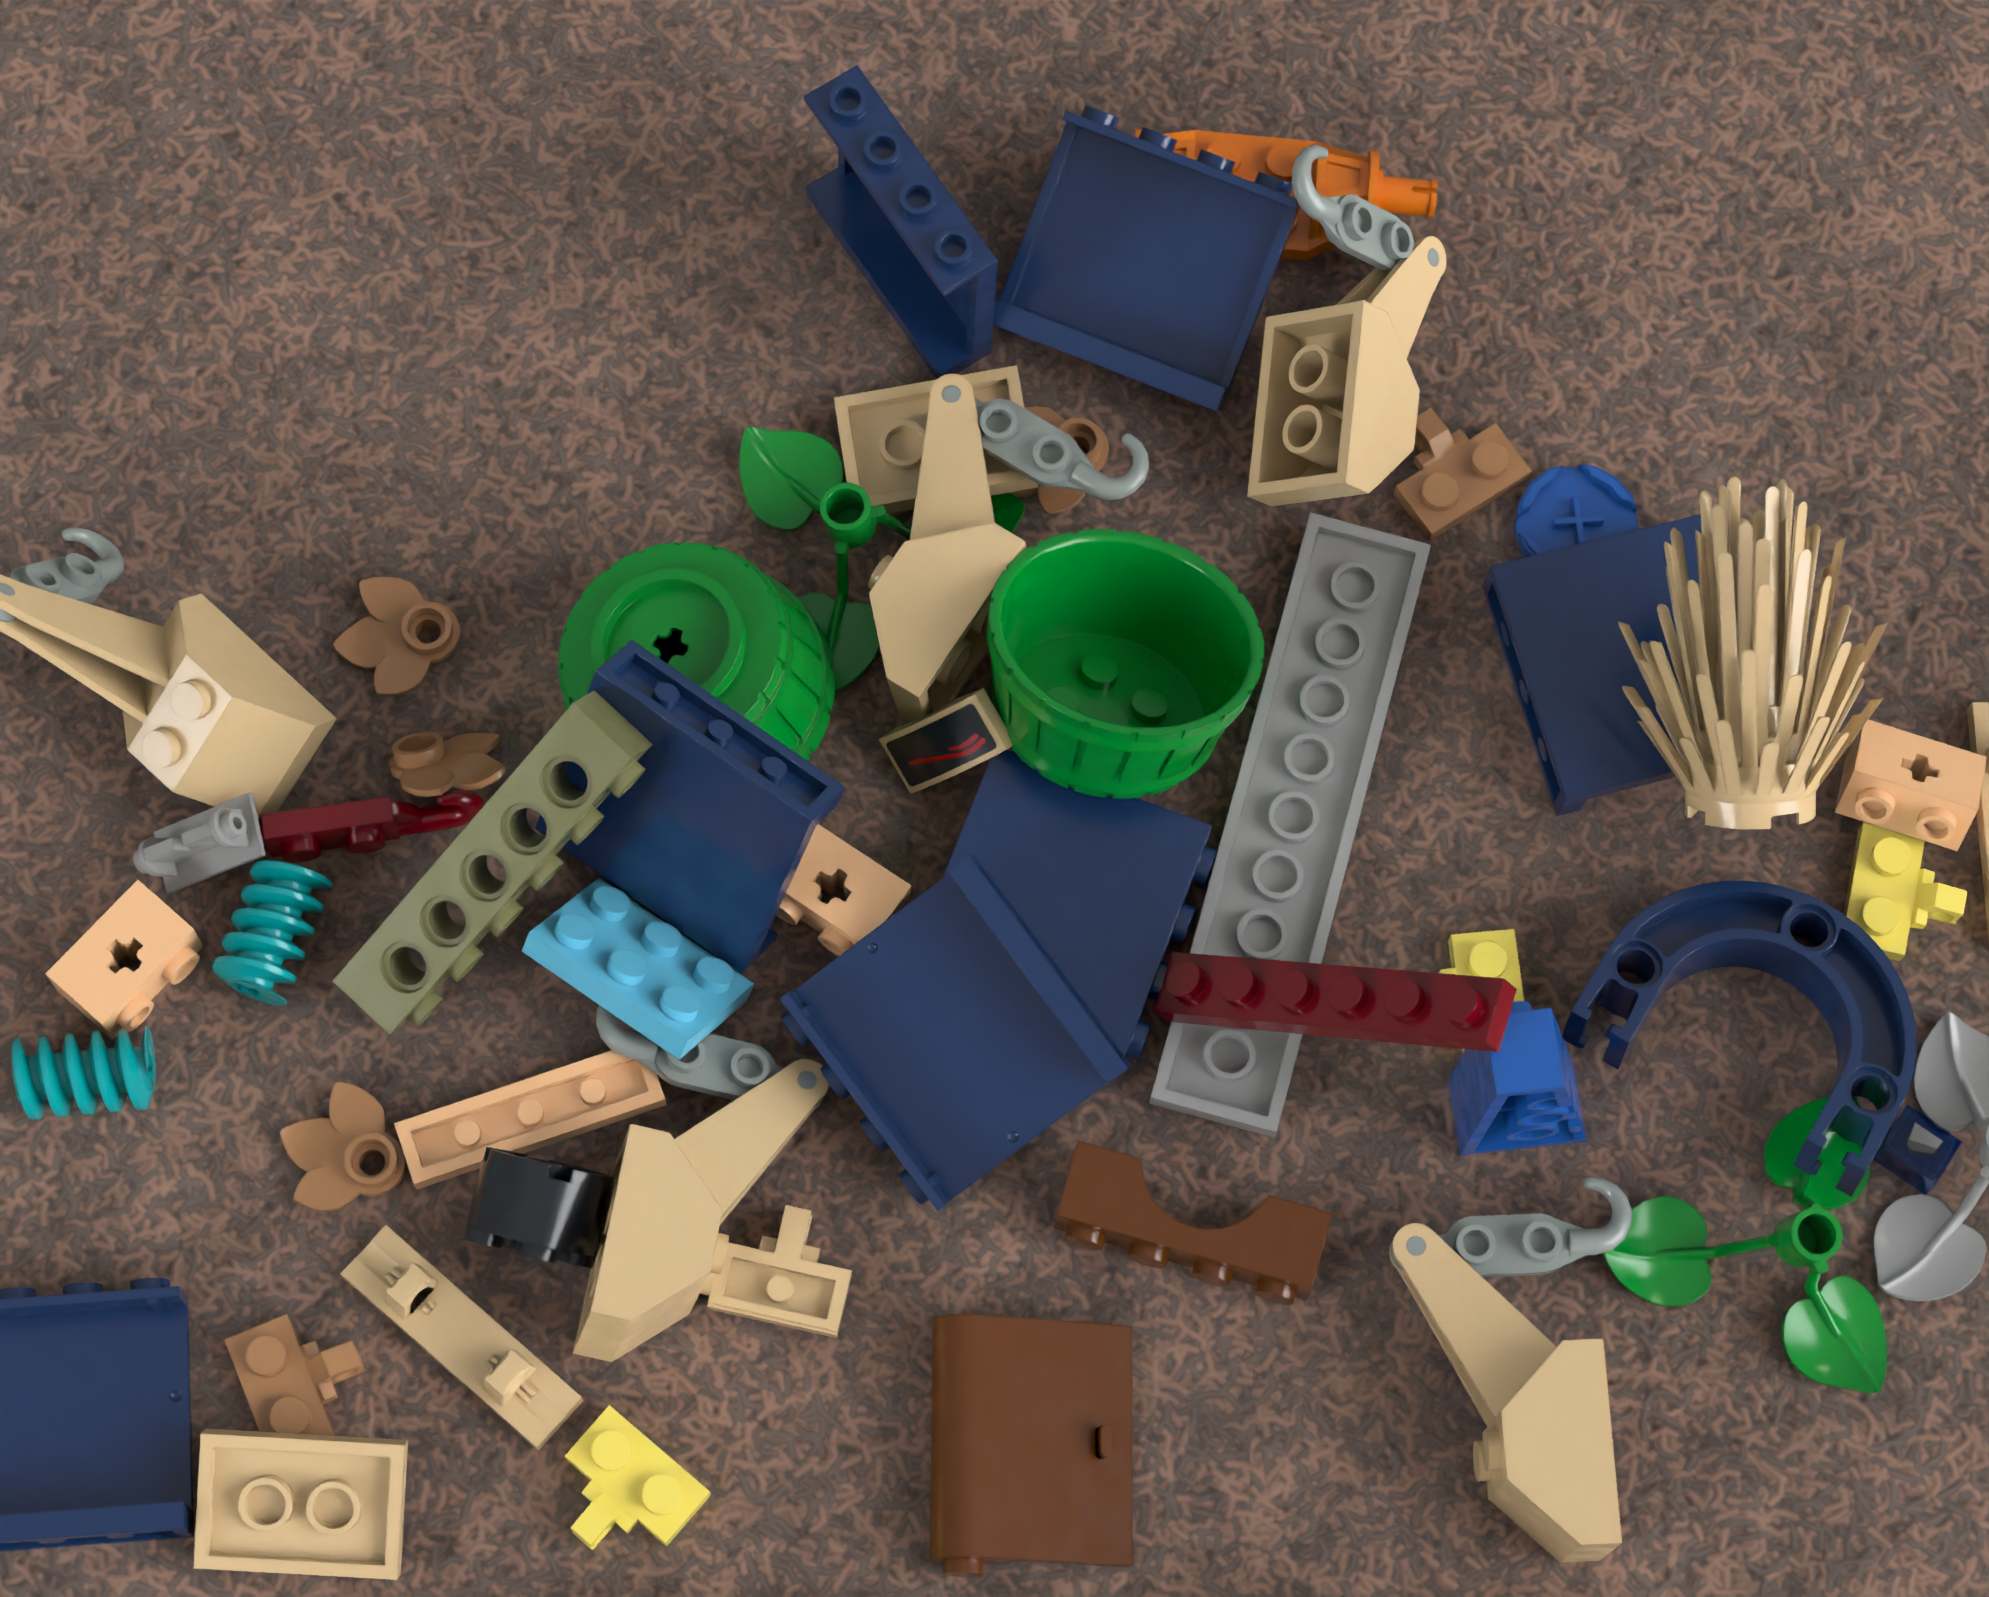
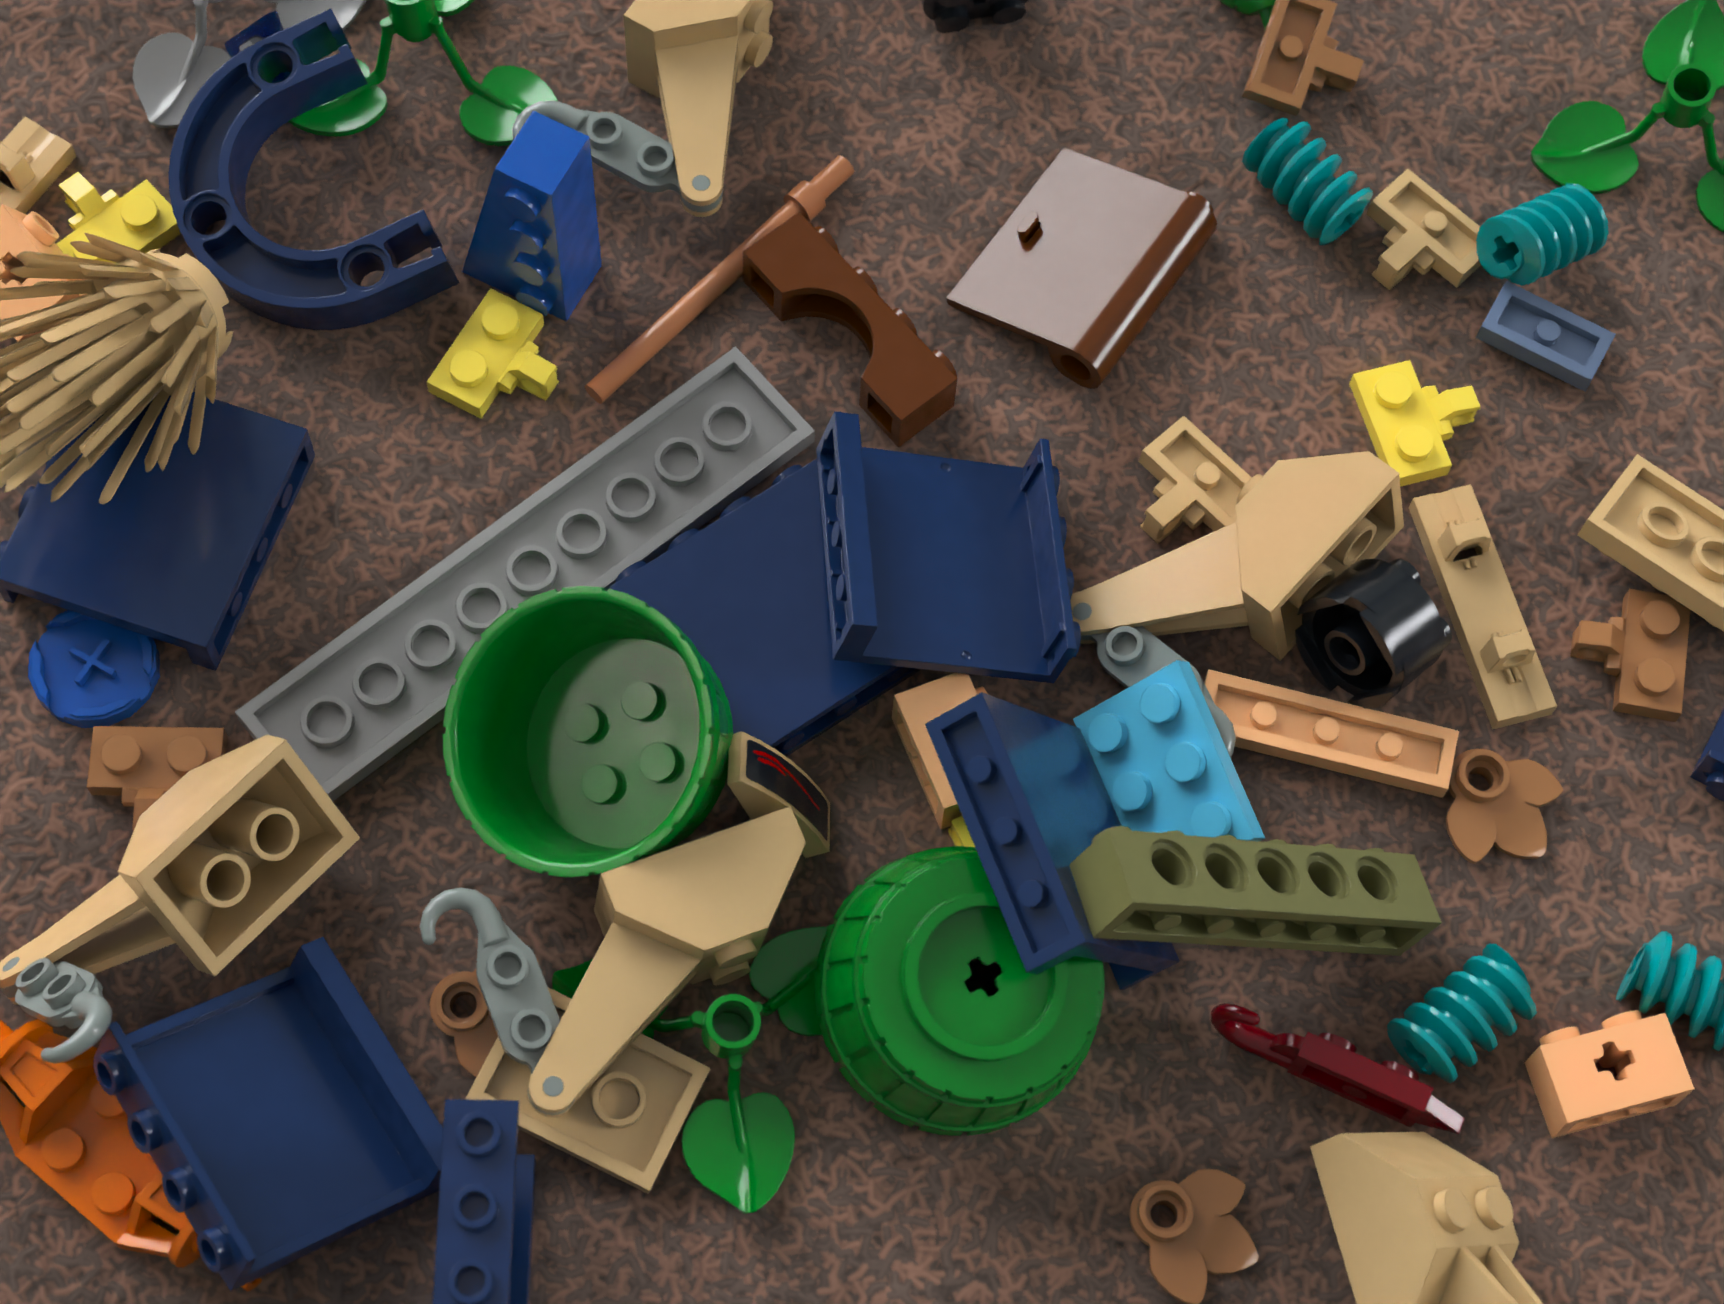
camera: 145 degrees left, 5 degrees down
light grey hinge [133,793,266,893] -> none
medium nougat plate [389,732,506,797] -> none
dark red plate [1154,952,1517,1053] -> none
none -> nougat bar [585,155,854,404]

